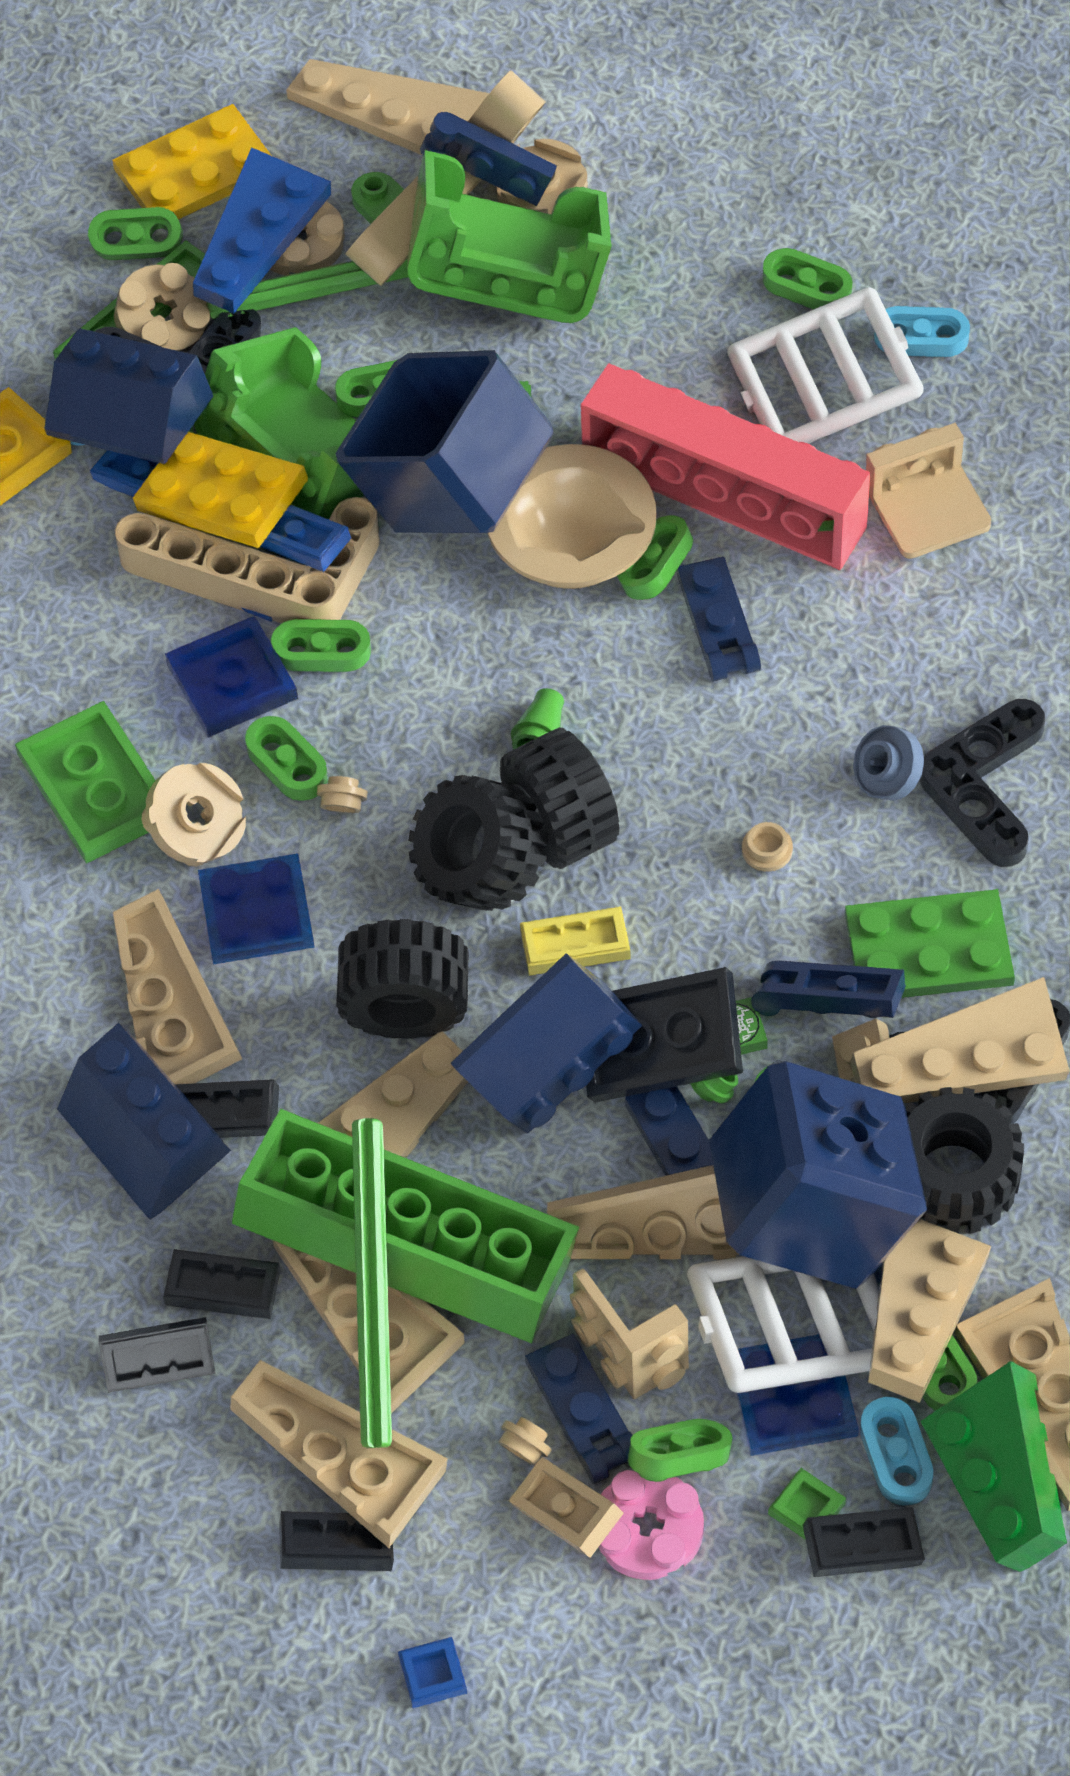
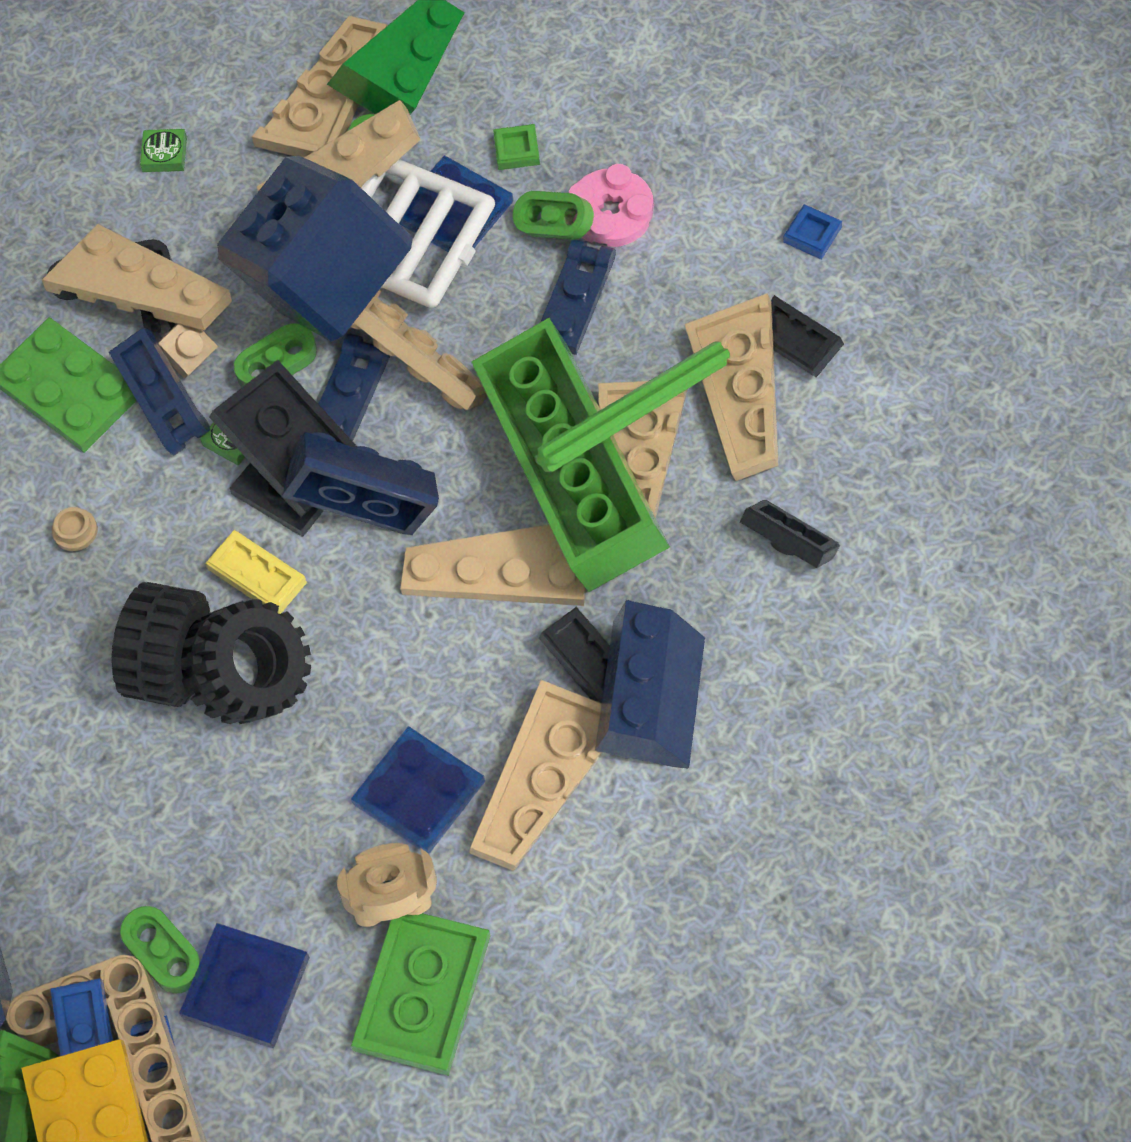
camera: 130 degrees left, 5 degrees up
black plate [163,1249,281,1319] -> none
bright green plate [245,716,328,801] -> none
tan plate [317,776,368,813] -> none
black tyre [336,919,469,1039] -> none
tan plate [498,1417,552,1466] -> none
tan plate [508,1457,624,1558] -> none
bright green cone [511,688,564,750] -> none
tan bracket [570,1268,689,1400] -> none
black plate [802,1507,925,1577] -> none
medium azure plate [860,1397,933,1506] -> none
black tyre [905,1087,1024,1234] -> none

